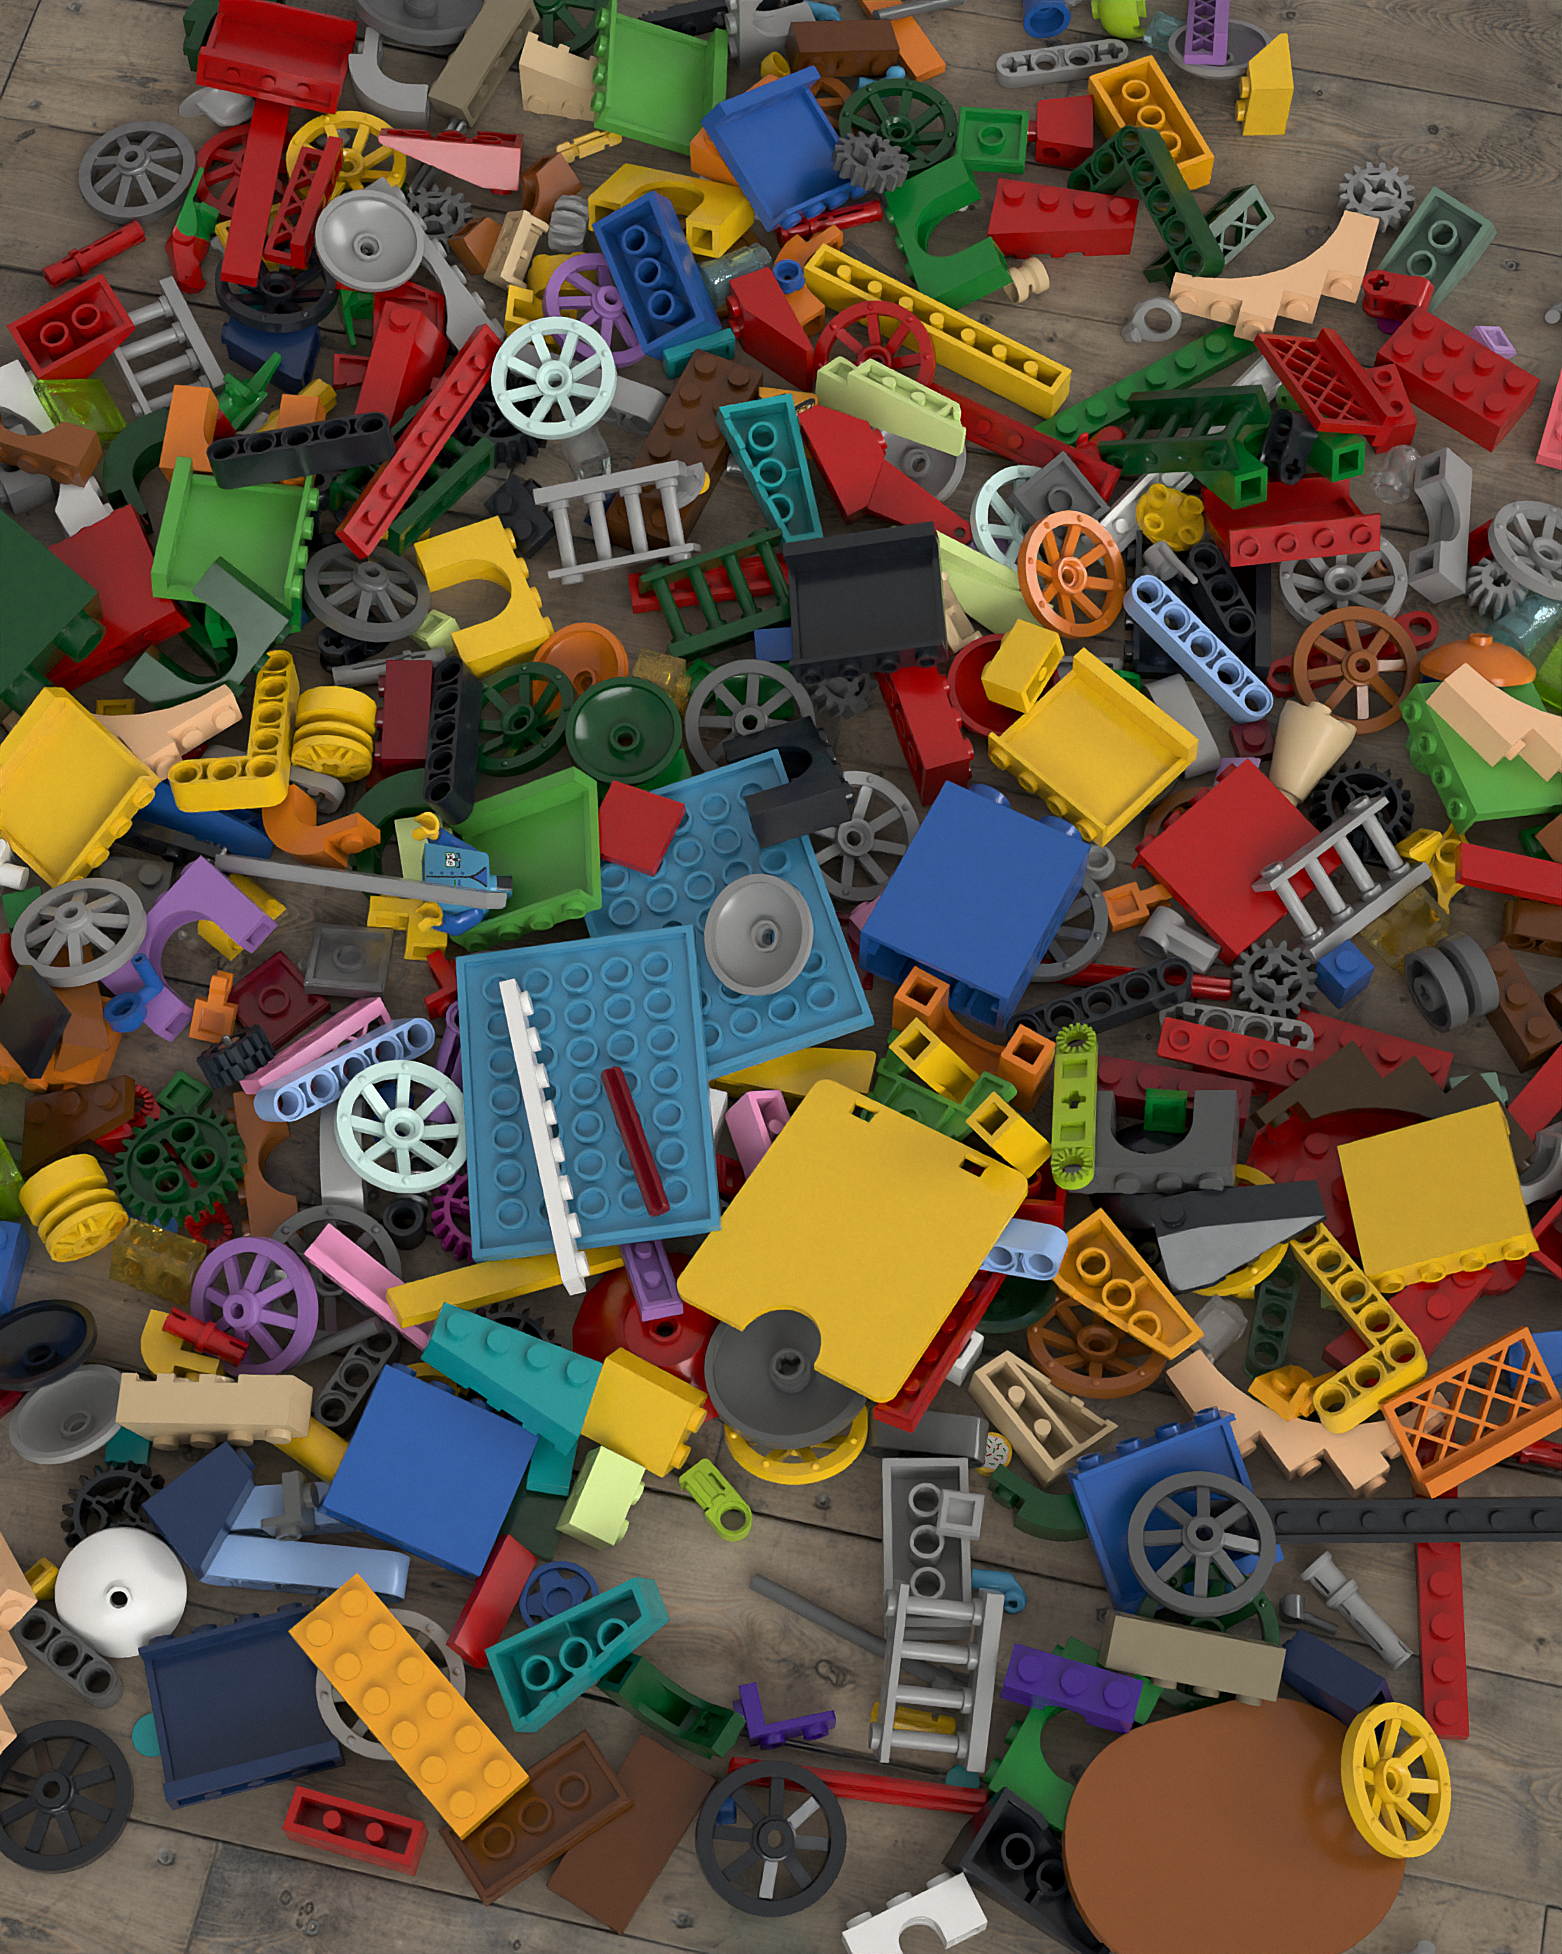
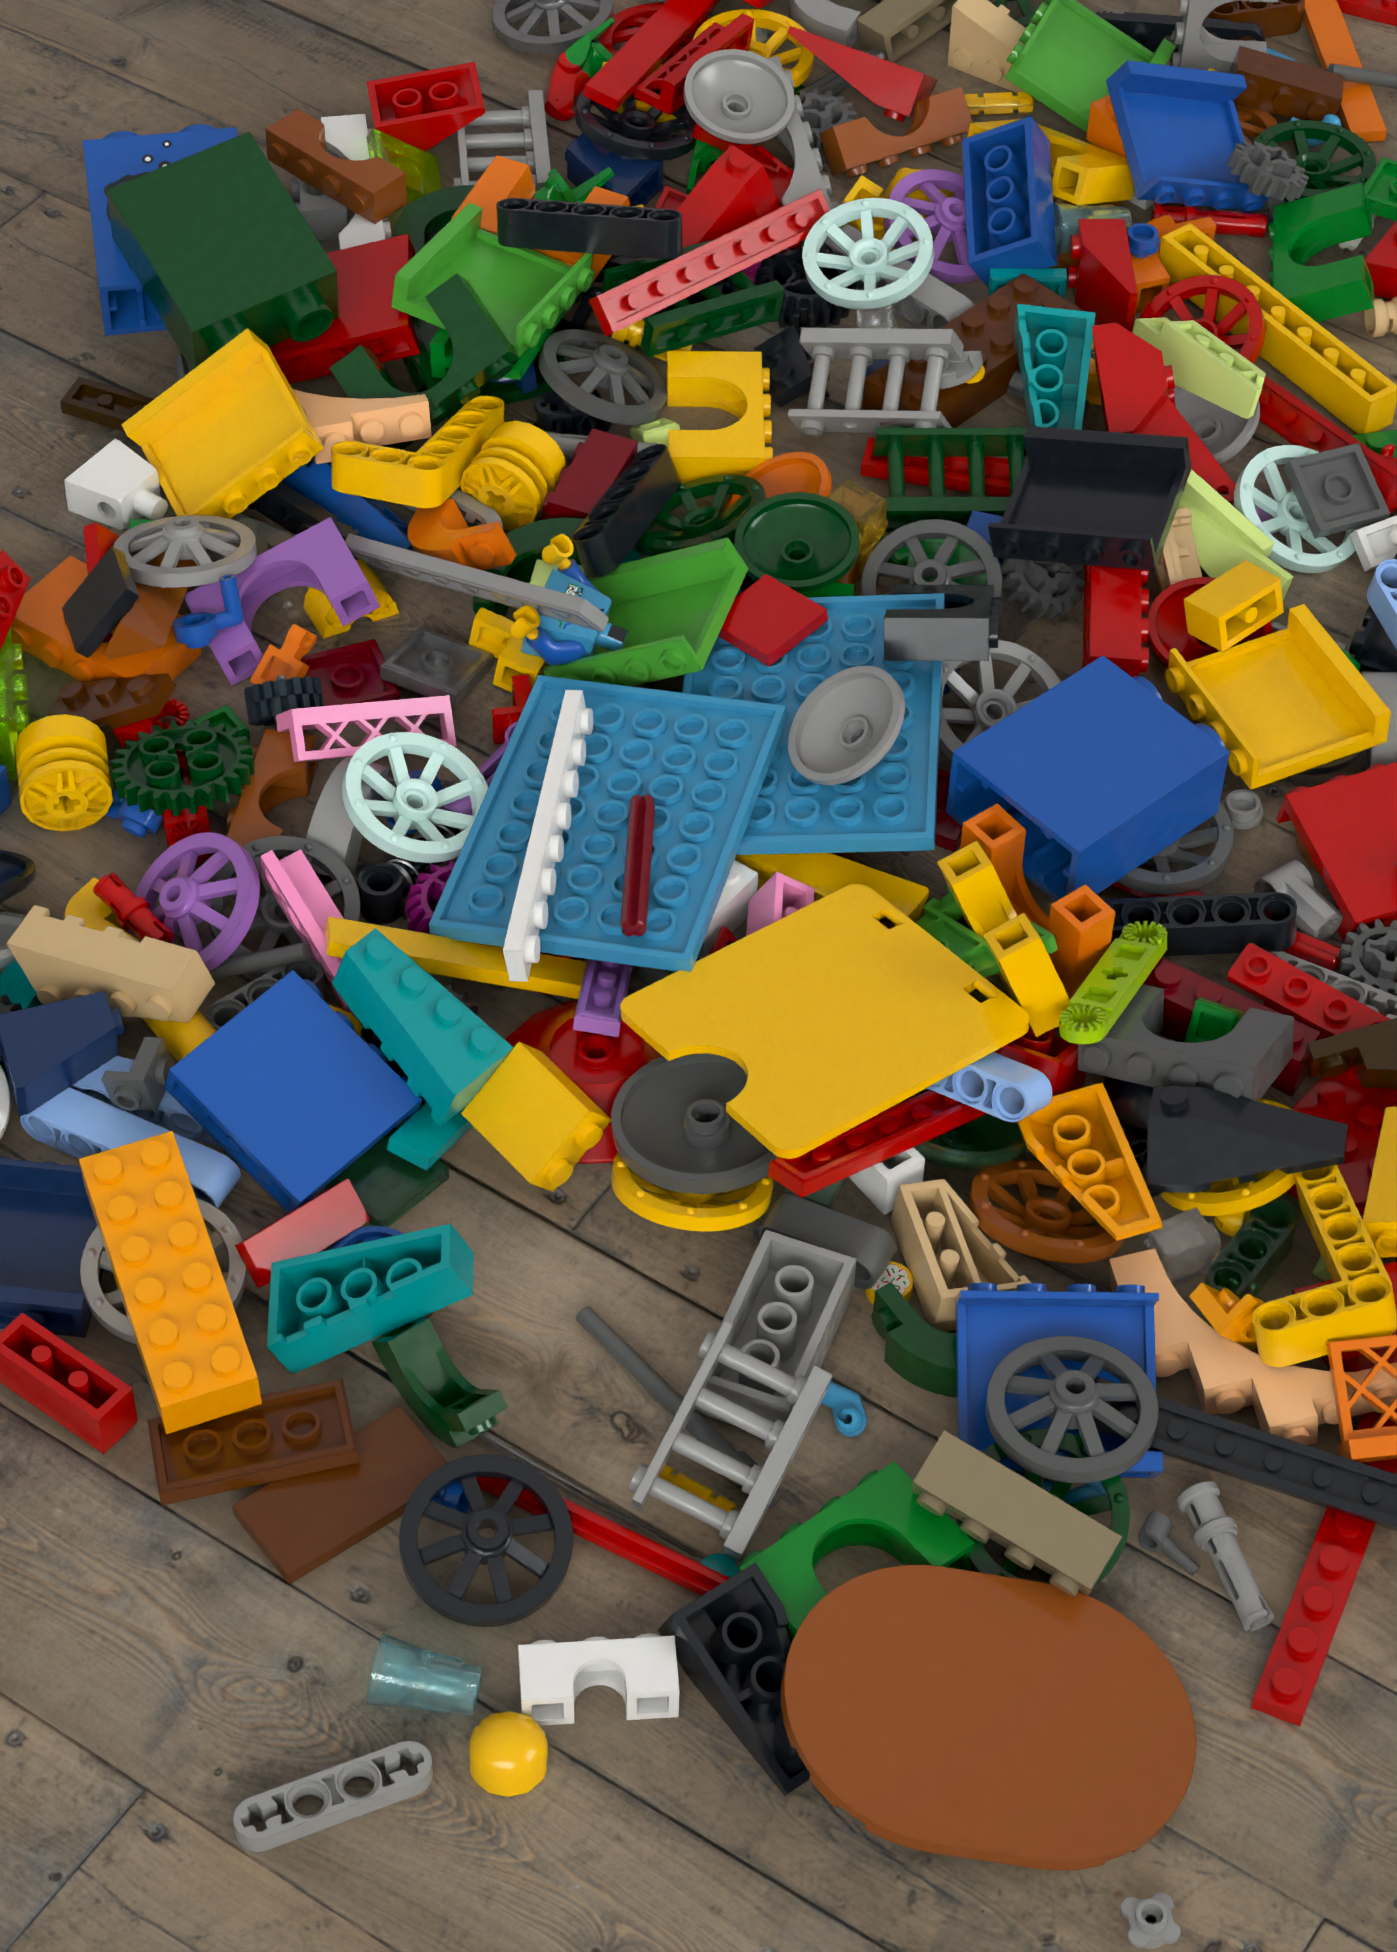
camera: 20 degrees right, 15 degrees down
red pin [42,220,146,290] -> none
clear yellow brick [109,1218,207,1306] -> none
light blue beam [254,1018,435,1122] -> none
tan hinge [483,210,549,291] -> none
light grey gear [548,195,591,255] -> none
yellowish green brick [555,1446,646,1550] -> none
lime piece [679,1458,752,1542] -> none
dark purple bracket [732,1682,836,1750] -> none
light grey tile [936,1489,985,1541] -> none
dark purple arch [1000,1643,1144,1734] -> none
orange wheel [1017,510,1126,639] -> none
orange plate [1102,881,1172,933] -> none
dark blue slope [1281,1628,1394,1750] -> none
yellow wheel [1341,1702,1451,1859] -> none

